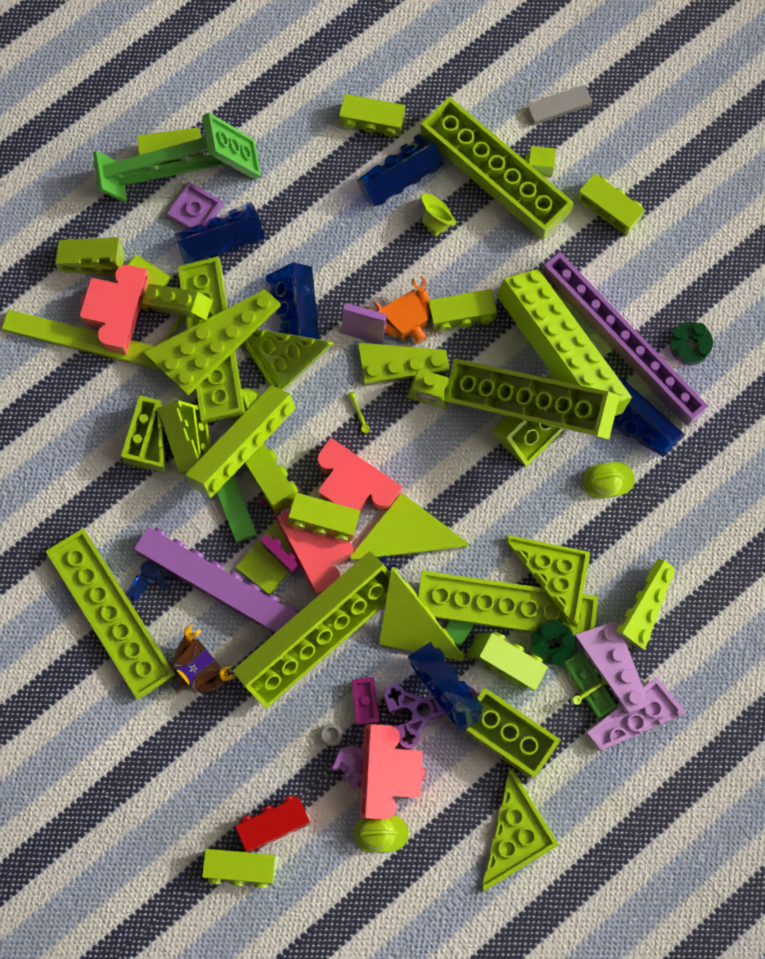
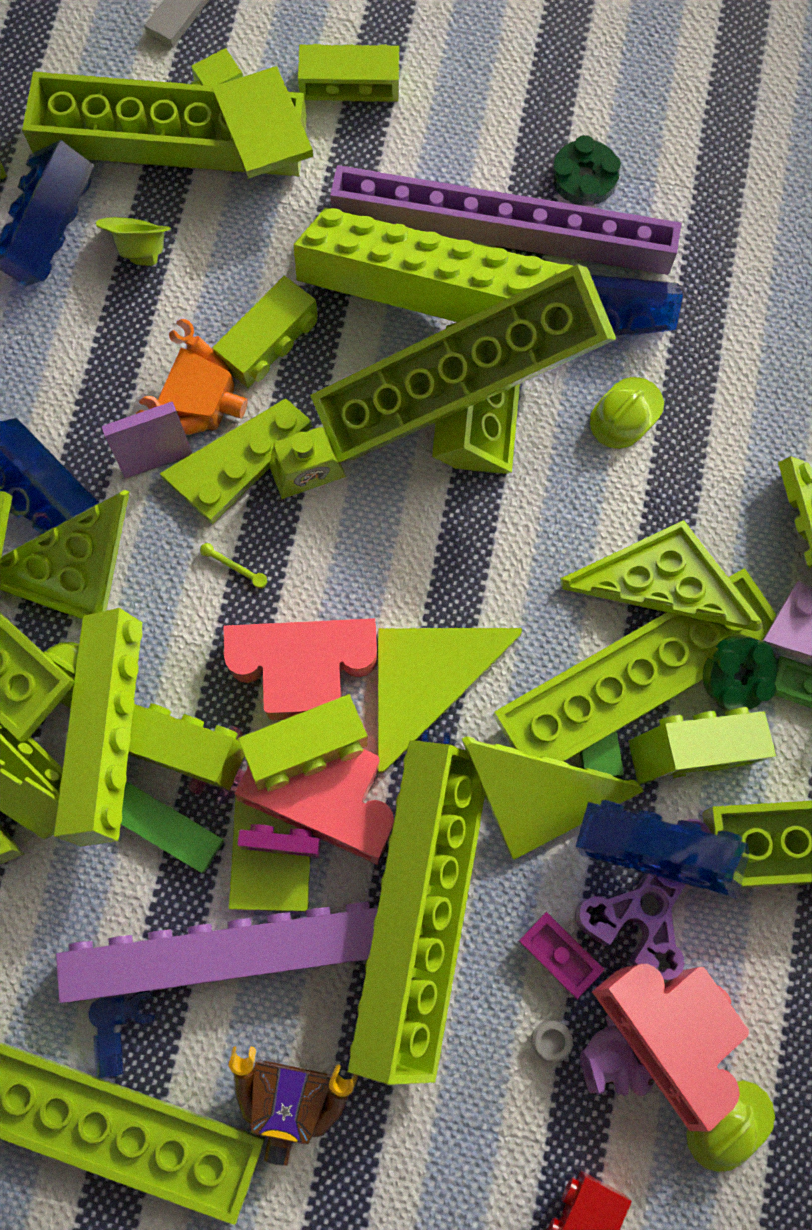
camera: 40 degrees left, 0 degrees up
none -> lime tile [212,66,314,179]

